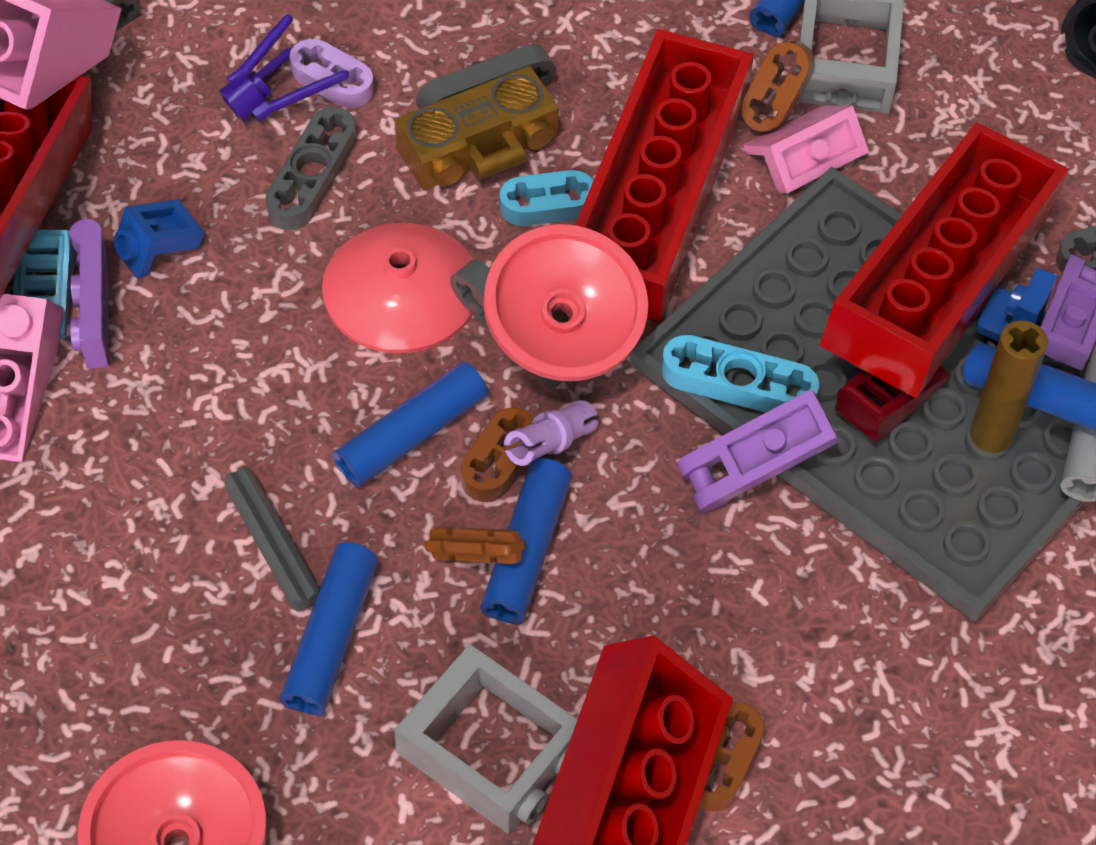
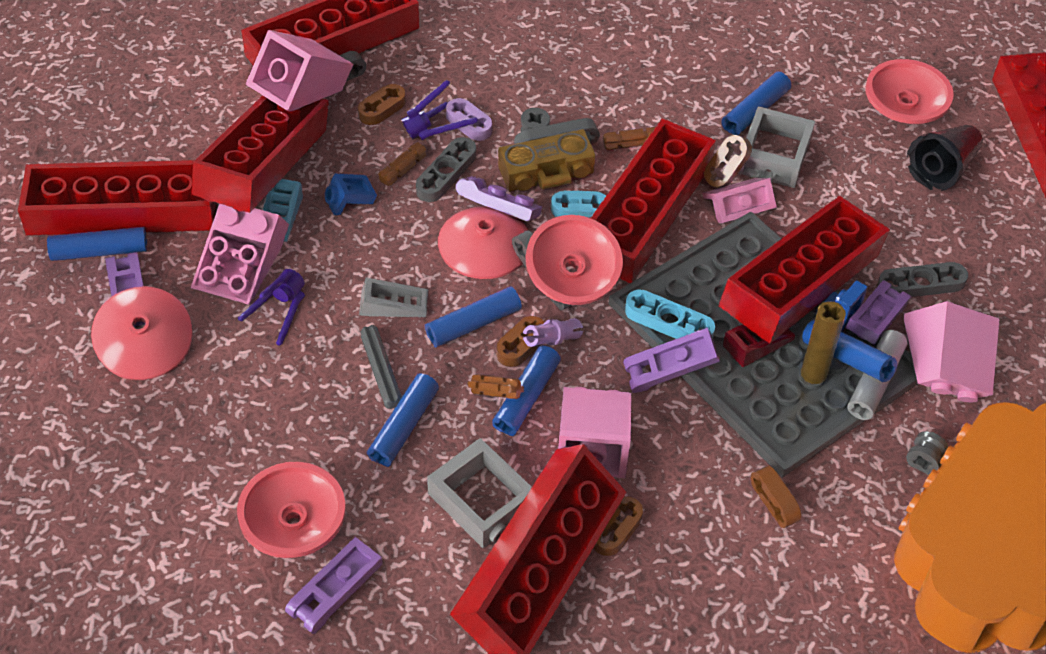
camera: 10 degrees right, 5 degrees down
medium lavender plate [69,219,109,369] -> none
none -> dark purple plant [238,269,305,346]
none -> dark orange beam [358,84,406,125]
none -> light grey slope [359,277,428,317]
none -> dark orange axle [378,142,426,186]
none -> hinge [455,176,542,221]
none -> dark grey wheel [521,108,550,131]
none -> bright pink slope [558,387,631,478]
none -> dark orange axle [603,127,655,150]
none -> dark orange beam [751,466,801,528]

